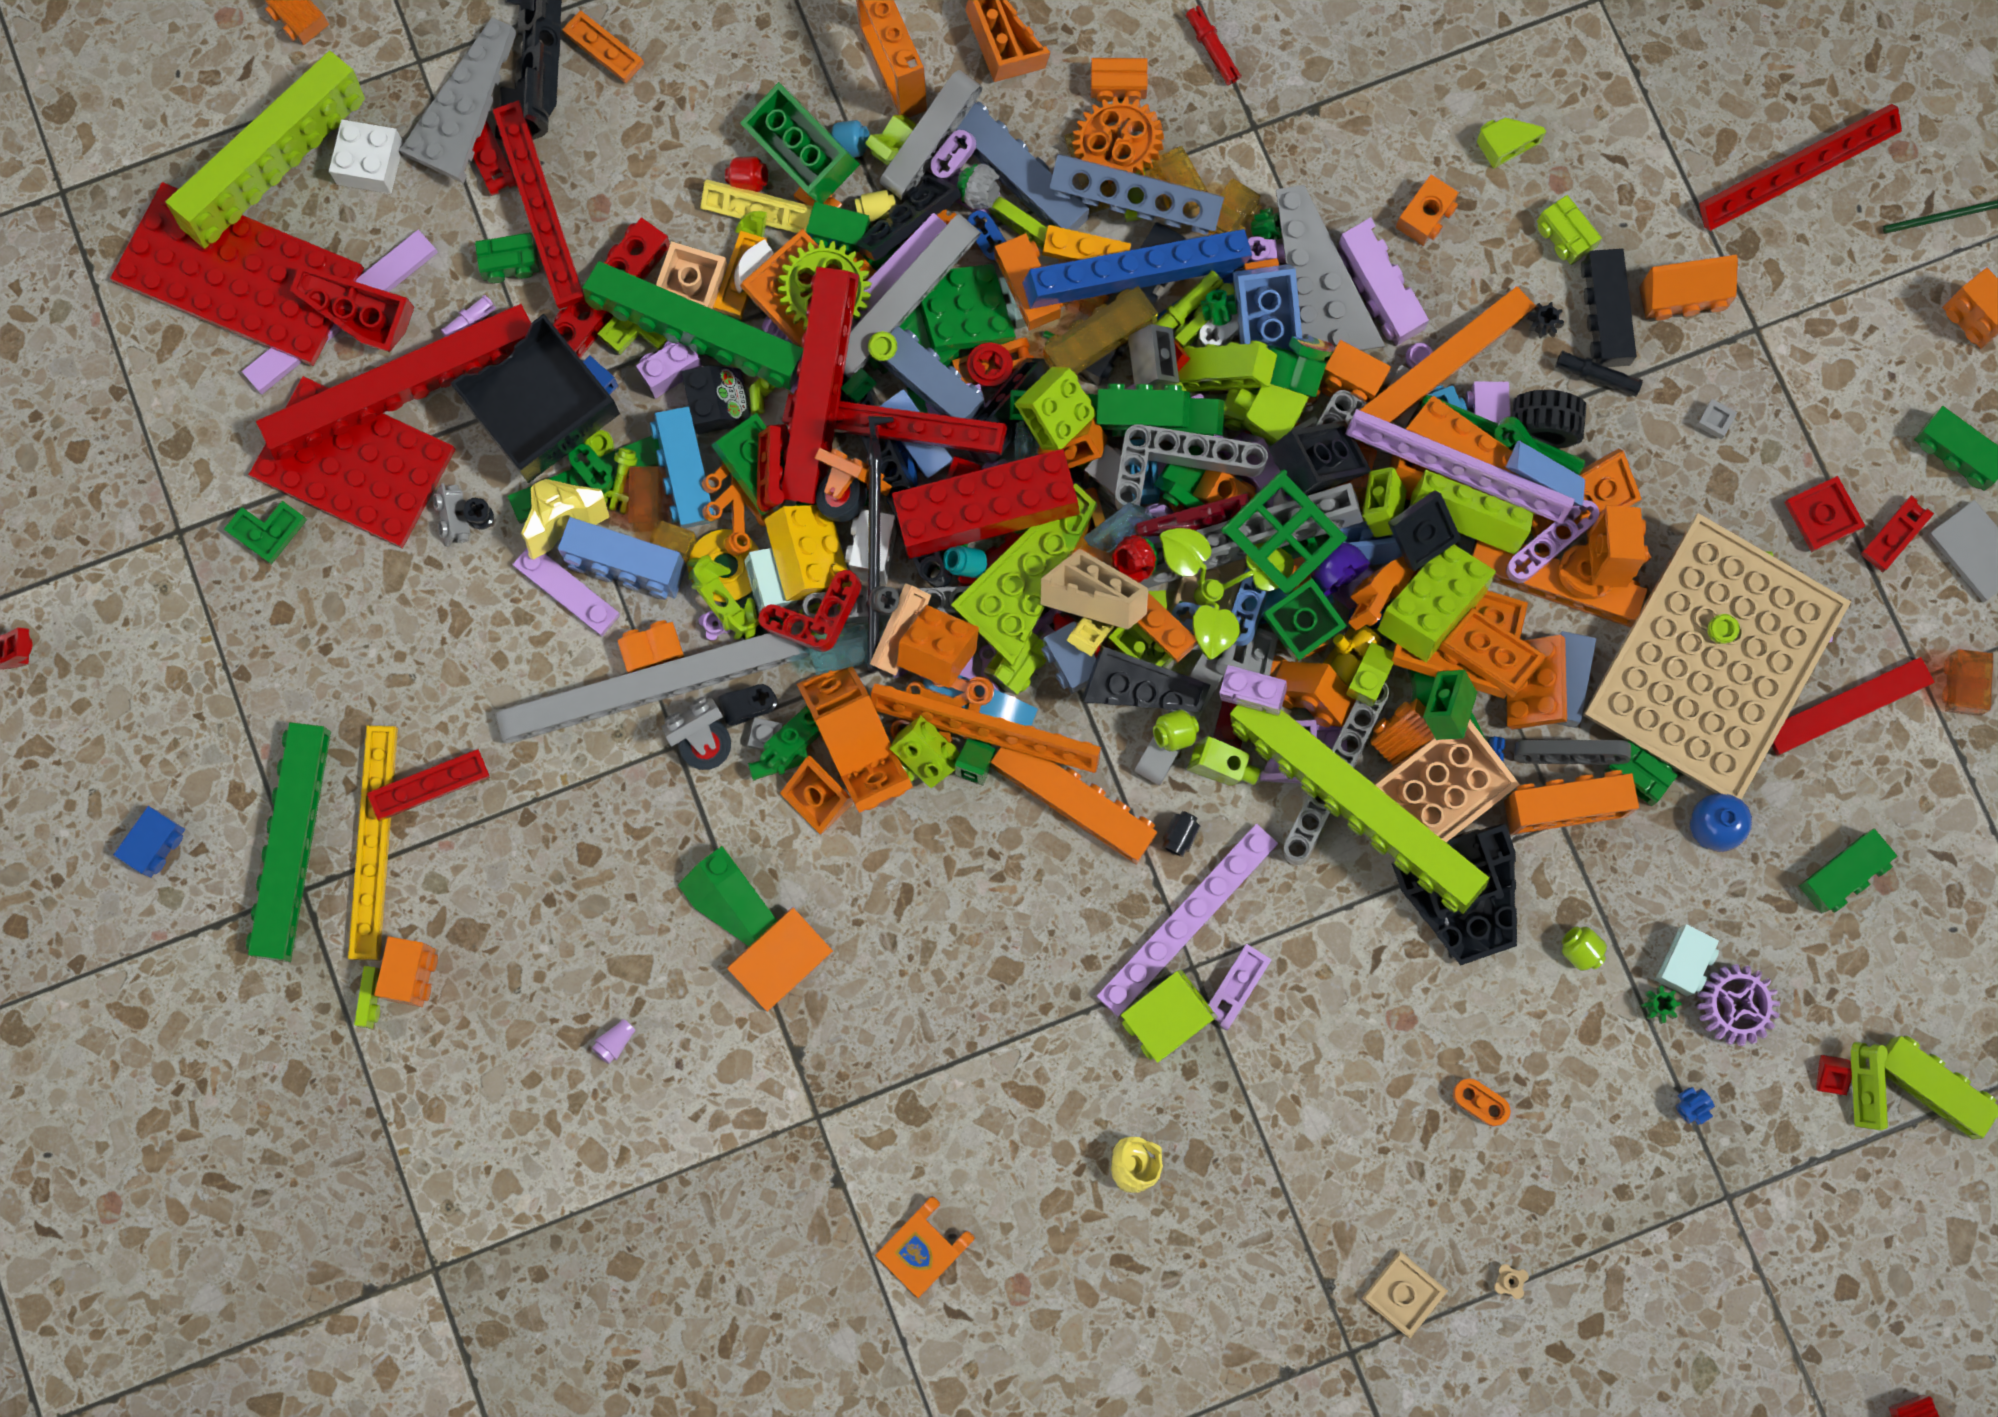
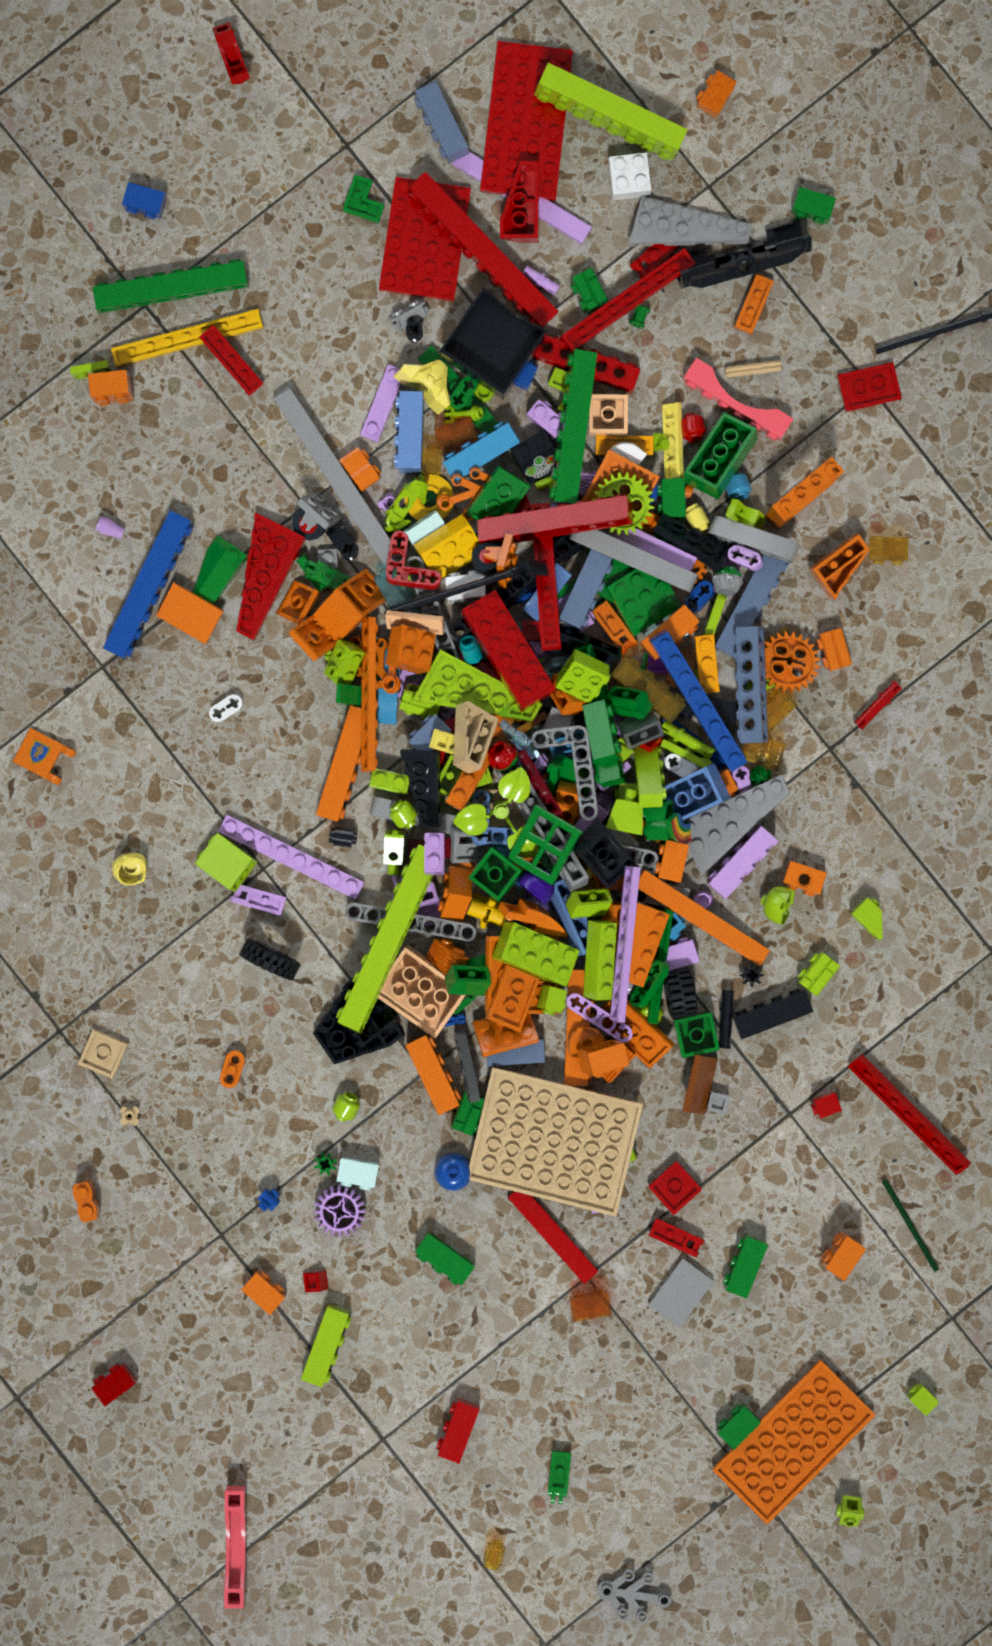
camera: 70 degrees right, 10 degrees up
red plate [757,425,784,512] -> none
dark green tile [841,368,876,403] -> none
lime tile [867,331,897,361] -> none
dark grey bush [869,586,899,613] -> none
red gear [967,342,1013,388] -> none
green gear [1201,289,1237,326] -> none
lime slope [1345,642,1394,707] -> none
black plate [1388,490,1461,572] -> none
medium blue slope [1506,441,1585,506] -> none
orange slope [1639,255,1738,321] -> none
lime tile [1707,614,1740,644] -> none
lime plate [1851,1042,1888,1131] -> none
none -> orange brick [73,1179,101,1223]
none -> blue brick [103,510,194,660]
none -> white beam [209,694,243,722]
none -> red wing [236,512,306,641]
none -> black tyre [239,938,301,980]
none -> orange brick [241,1270,286,1315]
none -> lime brick [369,768,410,796]
none -> sand blue brick [414,81,469,164]
none -> lime brick [537,985,567,1016]
none -> green brick [605,686,652,719]
none -> green bush [628,305,651,329]
none -> dark purple tile [647,654,667,675]
none -> green brick [672,1011,720,1058]
none -> dark orange tile [682,1055,718,1114]
none -> coral arch [683,357,793,441]
none -> tan axle [725,360,781,378]
none -> lime cylinder [761,886,795,925]
none -> red brick [810,1091,842,1119]

